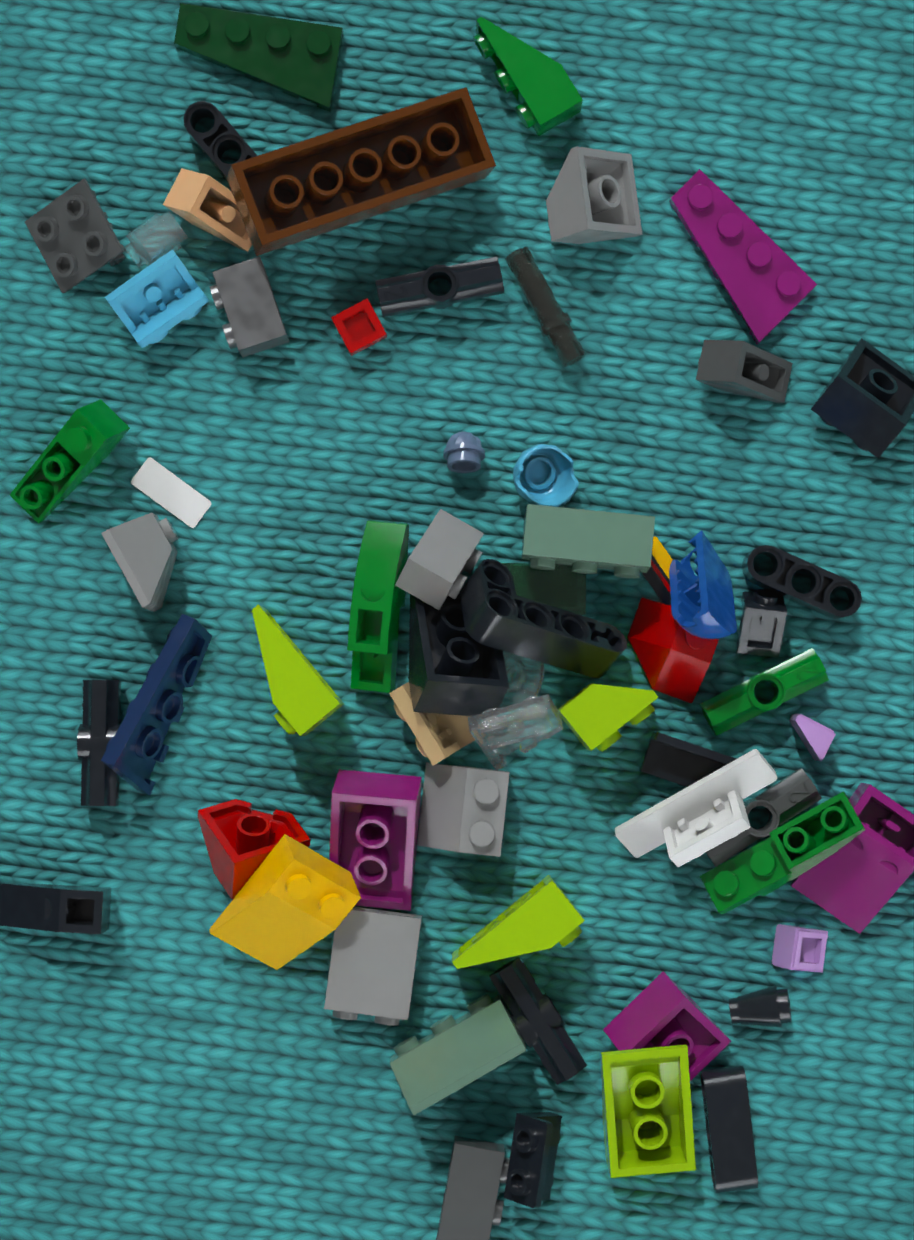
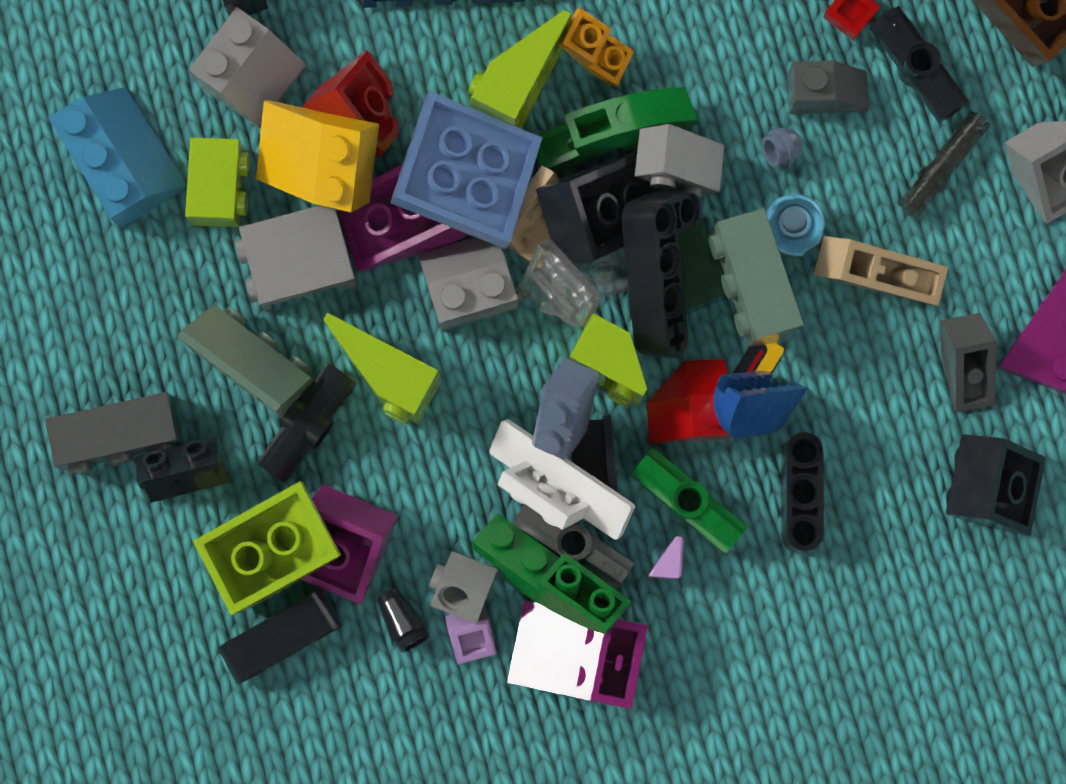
camera: 60 degrees right, 5 degrees down
black bracket [736,589,787,658] -> none
none -> dark azure slope [48,87,187,229]
none -> lime brick [185,137,250,227]
none -> light grey slope [188,7,306,129]
none -> medium blue plate [390,91,542,249]
none -> light grey brick [429,551,498,624]
none -> sand blue brick [532,359,600,460]
none -> light orange slope [559,8,634,87]
none -> dark grey slope [787,60,869,114]
none -> tan slope [814,236,948,306]

